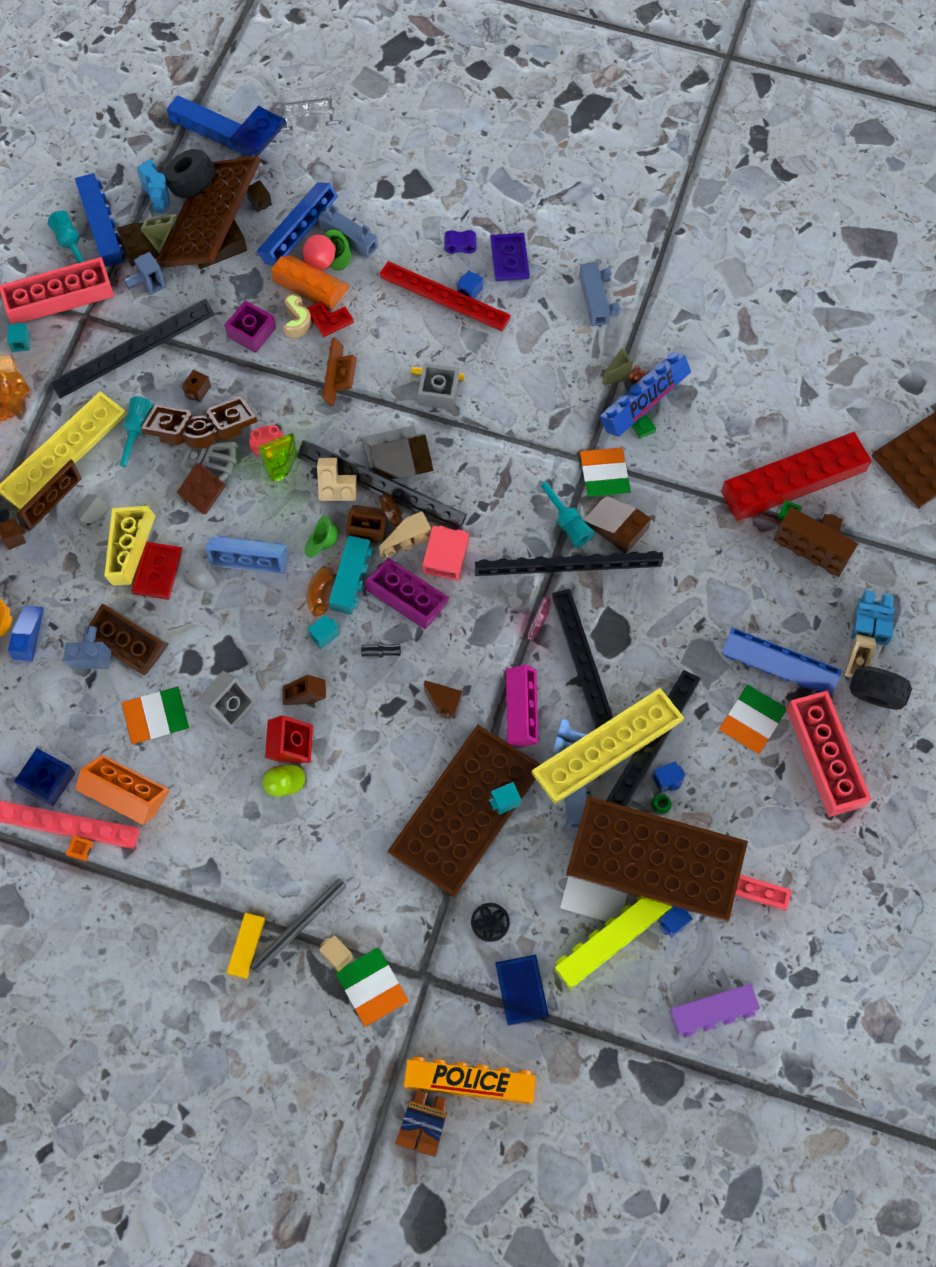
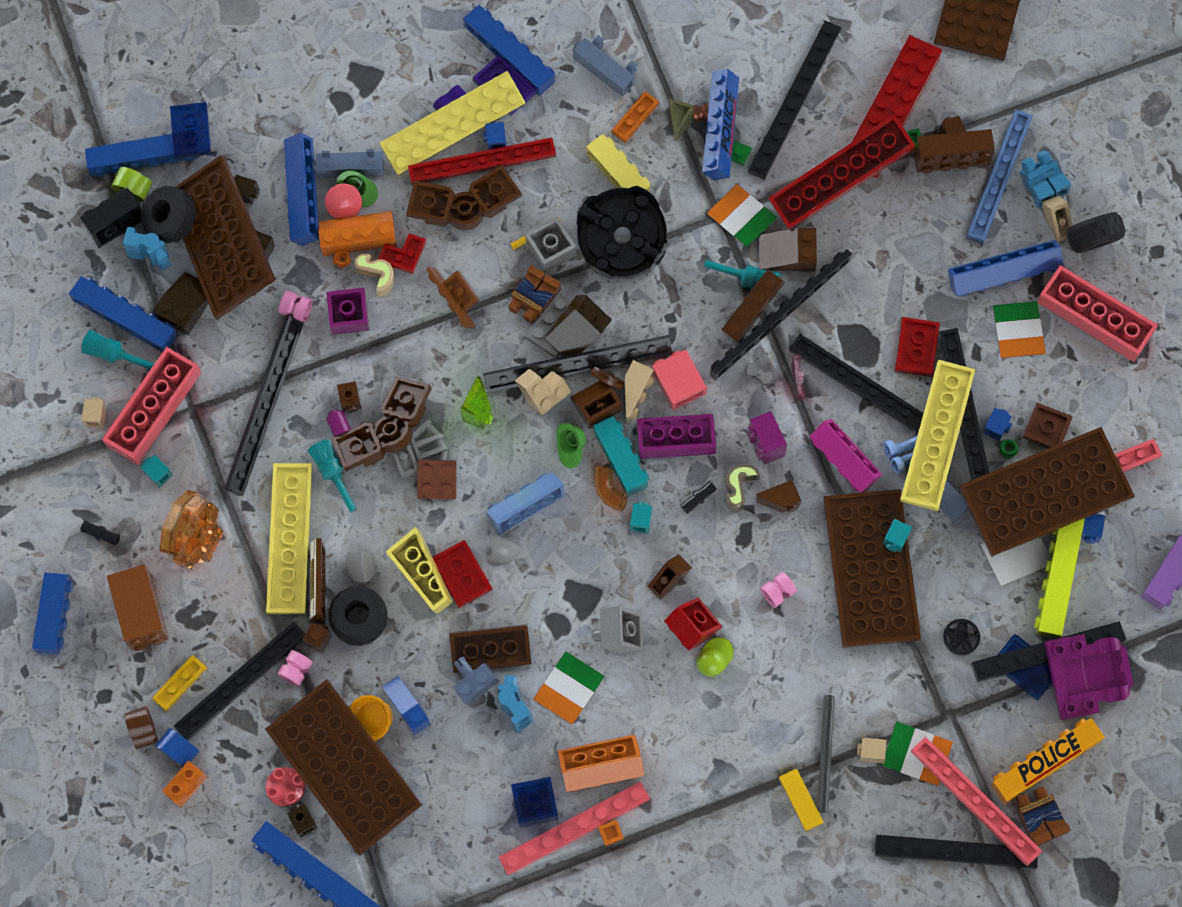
camera: 35 degrees left, 5 degrees up
sand blue brick [123,252,166,295] -> none
olive slope [141,213,177,253] -> none
coral dish [249,425,286,458] -> none
none -> black brick [80,187,142,248]
none -> tan brick [81,397,107,428]
none -> lime piece [111,167,152,202]
none -> bright pink wheel [279,291,313,322]
none -> magenta brick [326,409,351,437]
none -> black tyre [328,586,388,646]
none -> orange plate [333,250,351,268]
none -> light yellow plate [379,71,525,175]
none -> reddish brown plate [406,165,522,230]
none -> blue brick [463,5,555,96]
none -> dark azure hips [498,675,533,733]
none -> dark orange hips [508,265,561,323]
none -> black piece [576,185,668,280]
none -> light yellow brick [586,134,650,192]
none -> orange tile [611,91,659,143]
none -> reddish brown brick [721,269,785,342]
none -> dark tan animal [725,464,760,512]
none -> magenta brick [747,411,787,465]
none -> black plate [748,20,841,180]
none -> bright pink wheel [760,572,797,608]
none -> red brick [768,114,915,230]
none -> black plate [875,834,1038,869]
none -> red tile [894,317,940,377]
none -> coral plate [911,737,1042,866]
none -> medium blue tile [966,109,1033,244]
none -> black plate [971,621,1126,683]
none -> copper plate [1023,402,1073,448]
none -> magenta piece [1044,634,1134,720]

